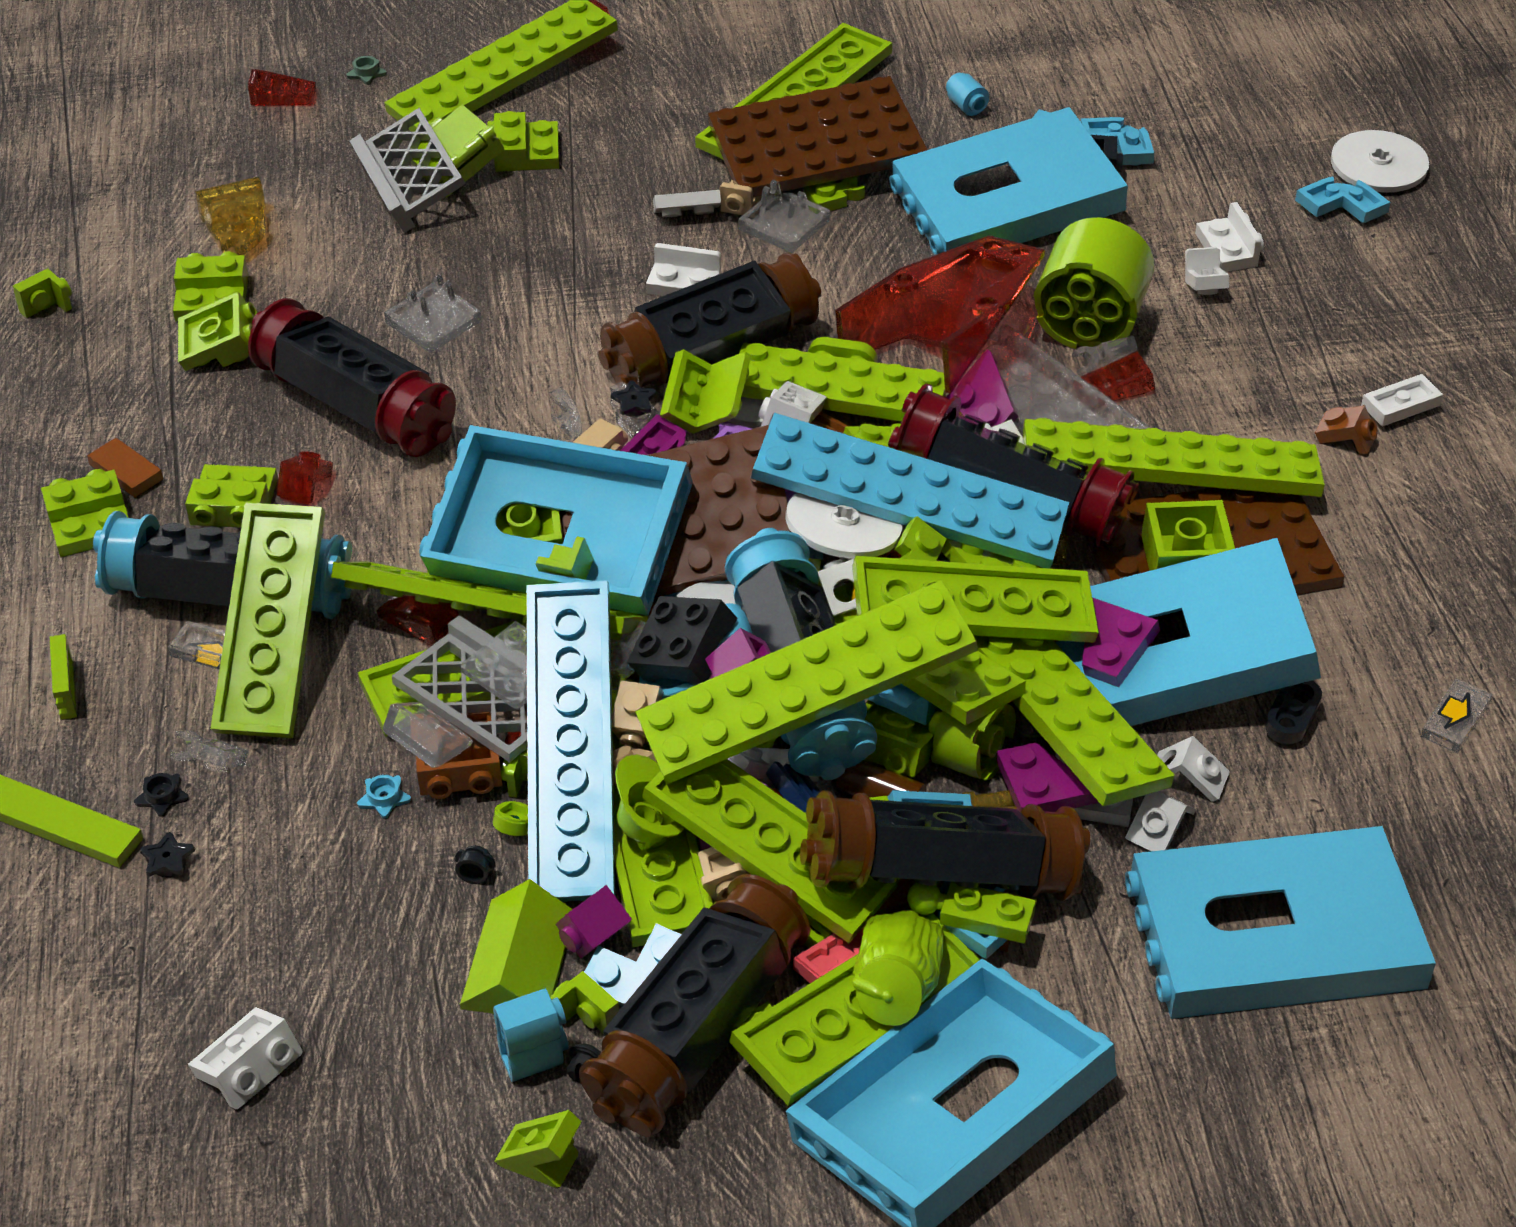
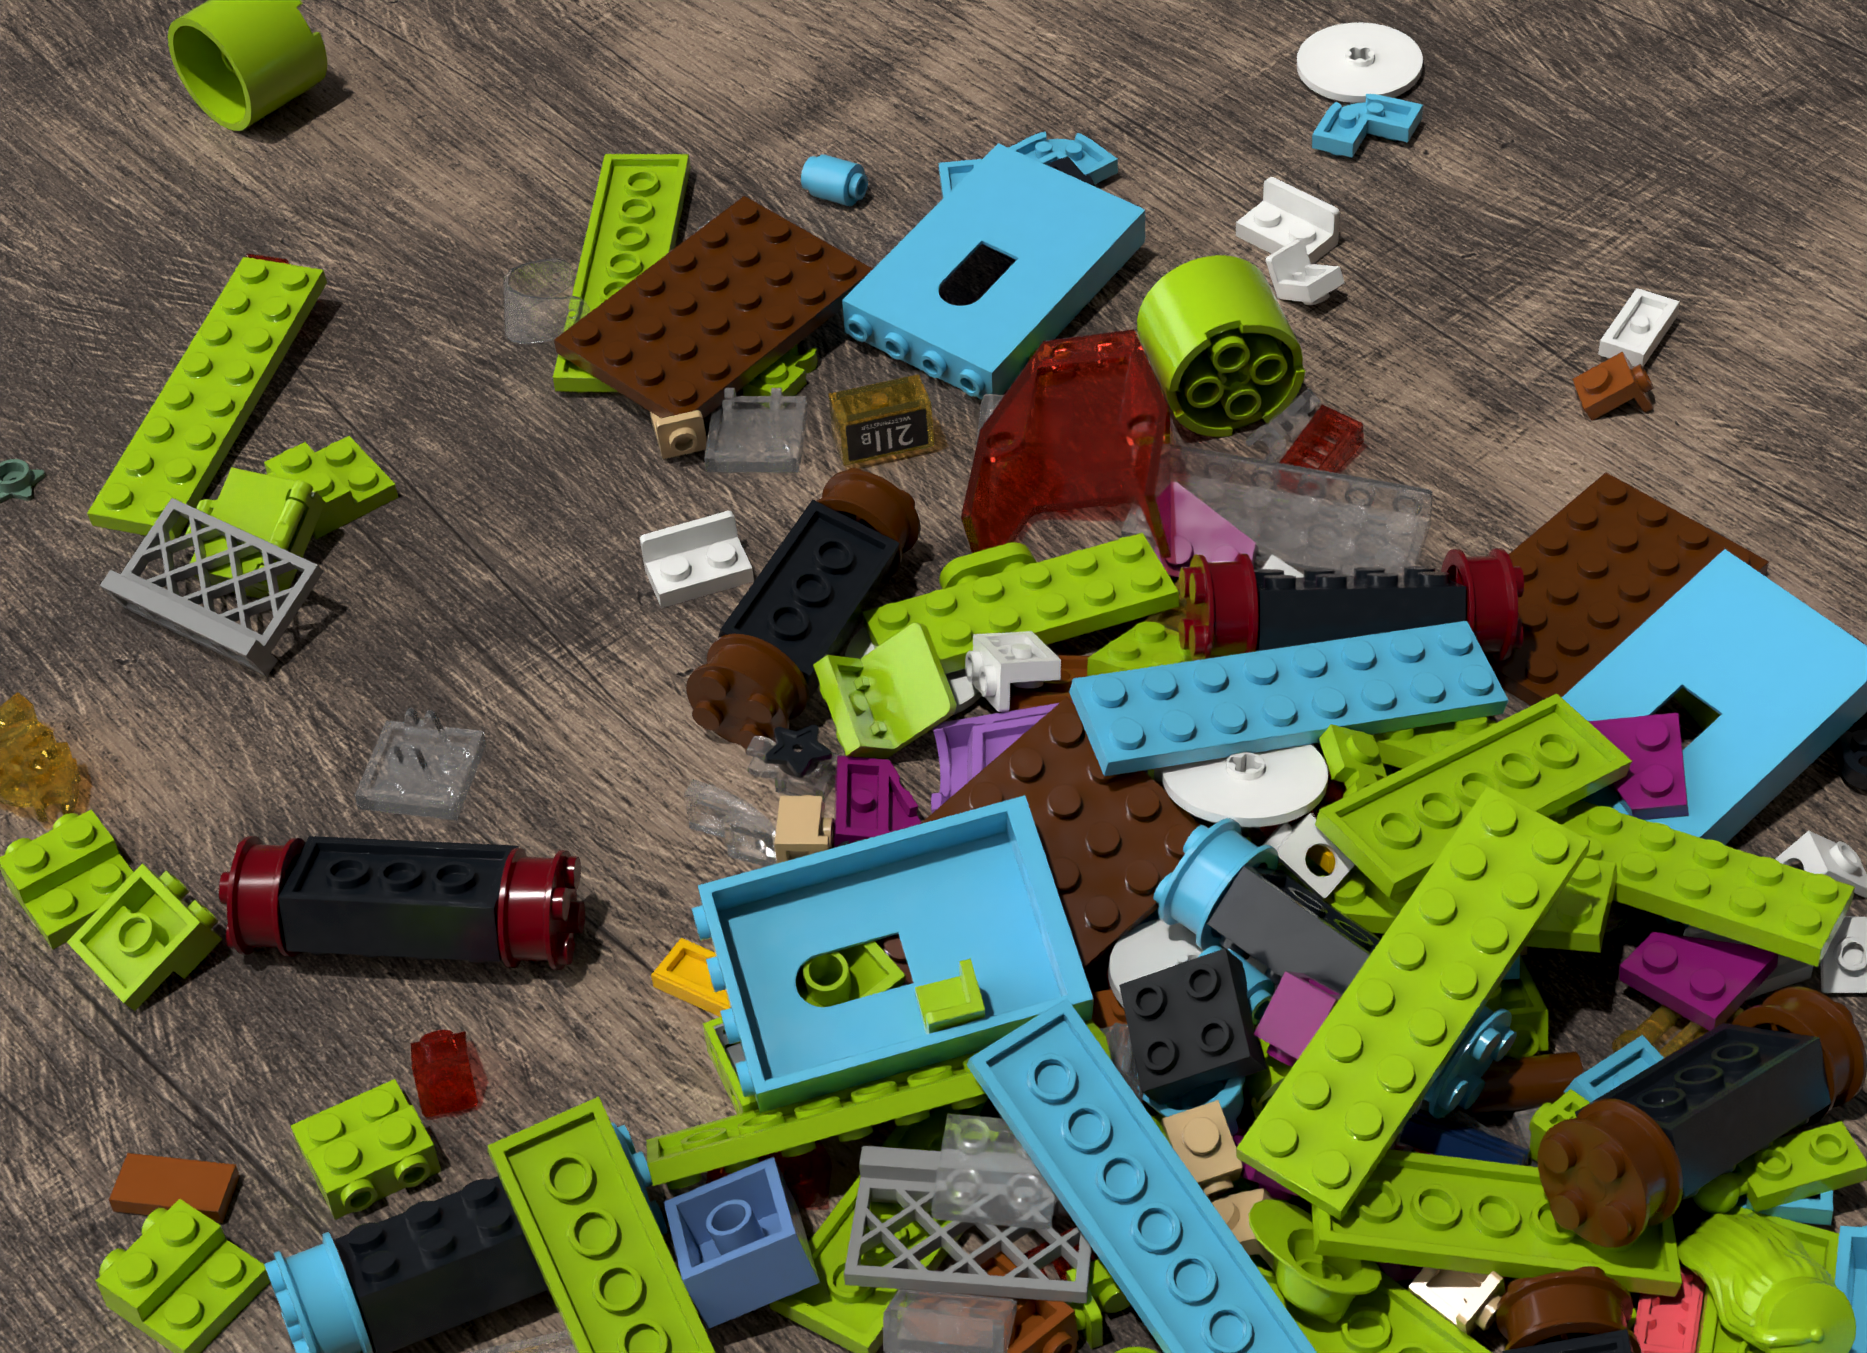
camera: 30 degrees left, 0 degrees up
white plate [653,190,721,217] -> none
lime brick [929,704,1016,780] -> none
lime plate [1023,418,1325,497] -> none
lime brick [1142,500,1235,571] -> none
none -> clear piece [503,258,590,344]
none -> medium blue brick [664,1156,820,1329]
none -> brick [828,374,934,466]

